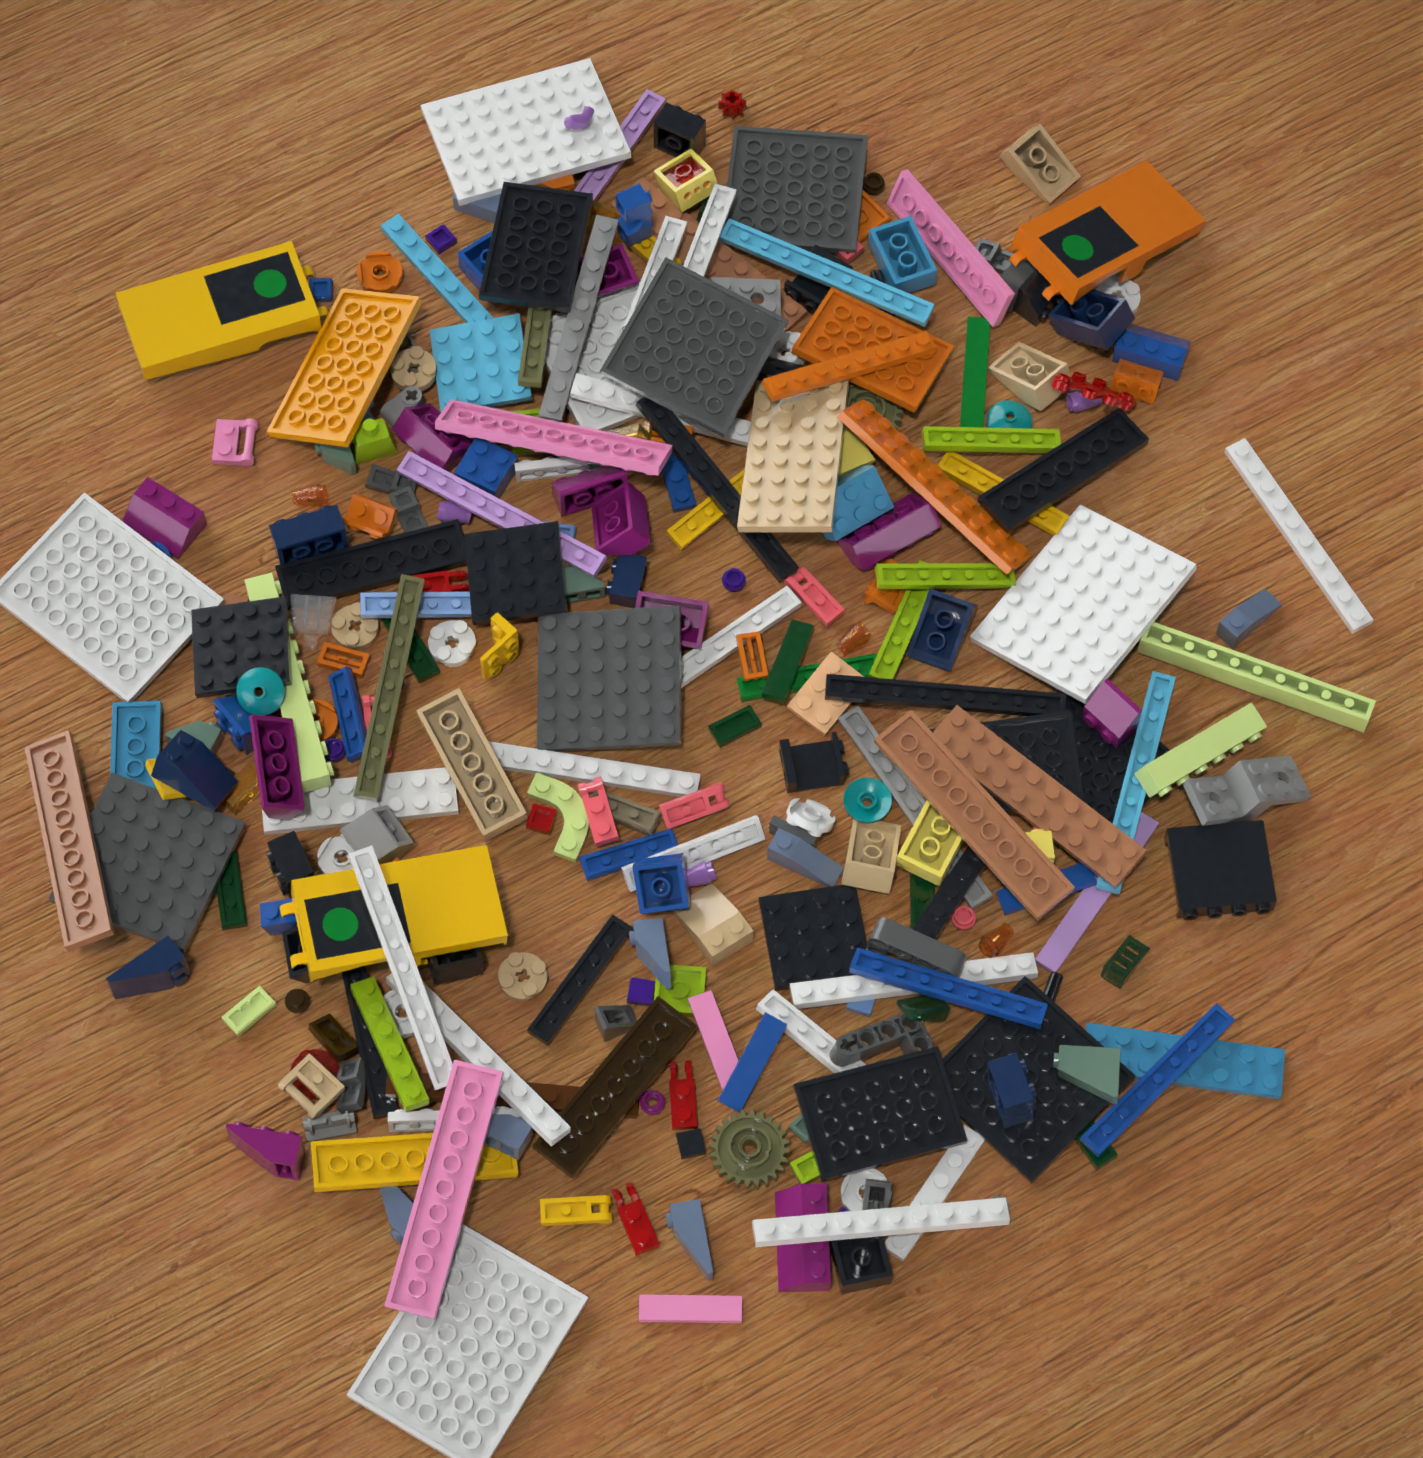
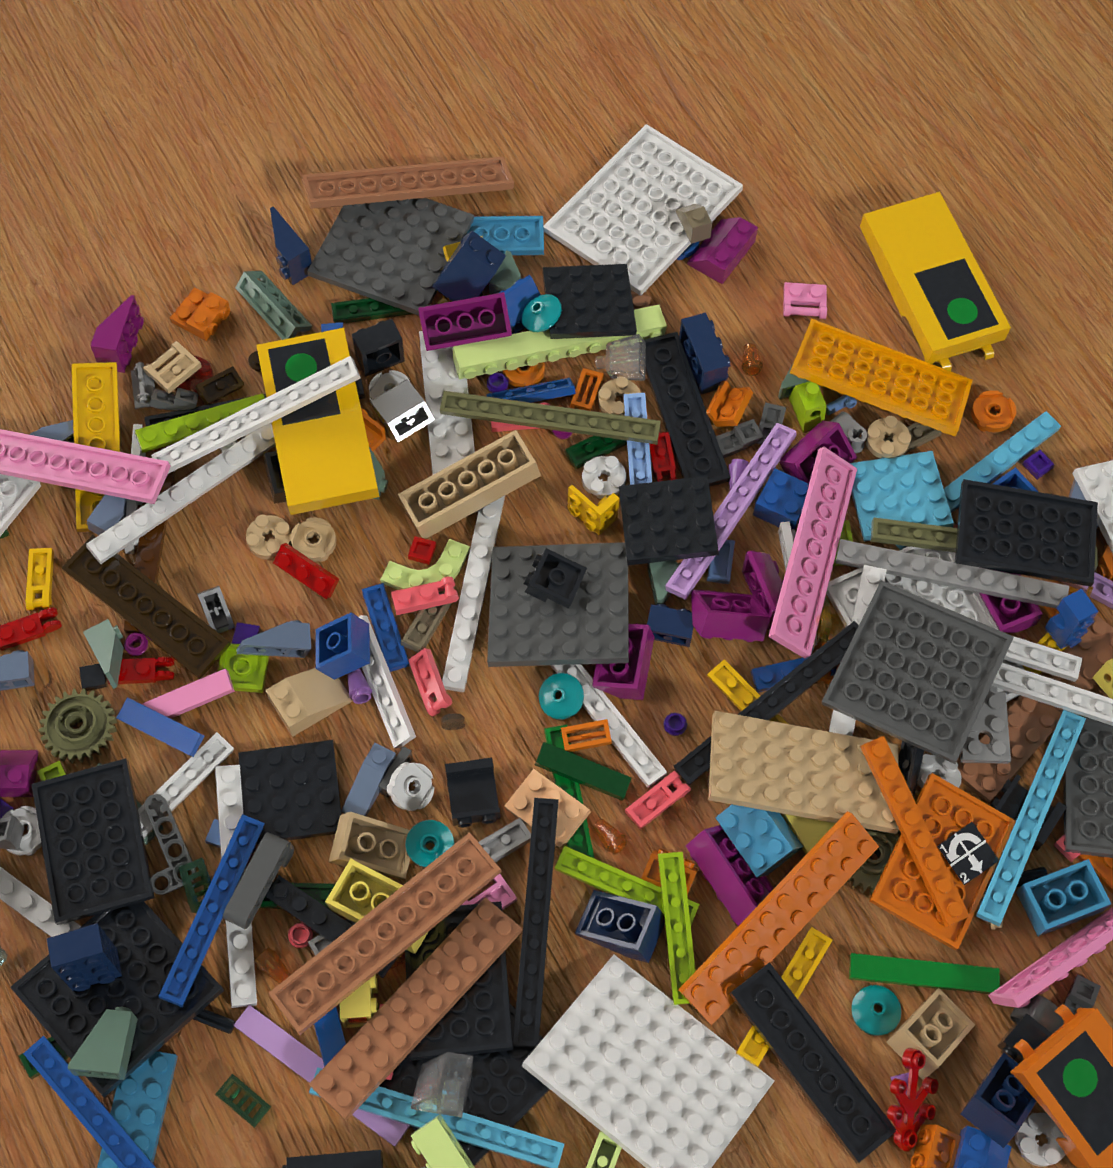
camera: 90 degrees right, 0 degrees up
yellowish green plate [222,985,277,1037] -> none
blue tile [309,278,333,302] -> none
black plate [527,914,633,1046] -> none
dark green tile [708,705,762,748] -> none
lime plate [921,426,1061,453] -> none
magenta slope [1082,679,1142,748] -> none
none -> sand green slope [83,619,124,689]
none -> orange plate [170,287,230,341]
none -> sand green fence [235,271,312,340]
none -> red plate [273,543,339,599]
none -> tan plate [290,517,336,562]
none -> clear slope [411,1052,473,1118]
none -> clear smoke tile [441,713,465,730]
none -> black plate [523,548,587,609]
none -> teal dish [539,673,584,720]
none -> dark tan slope [676,204,712,244]
none -> black sticker [937,822,999,885]

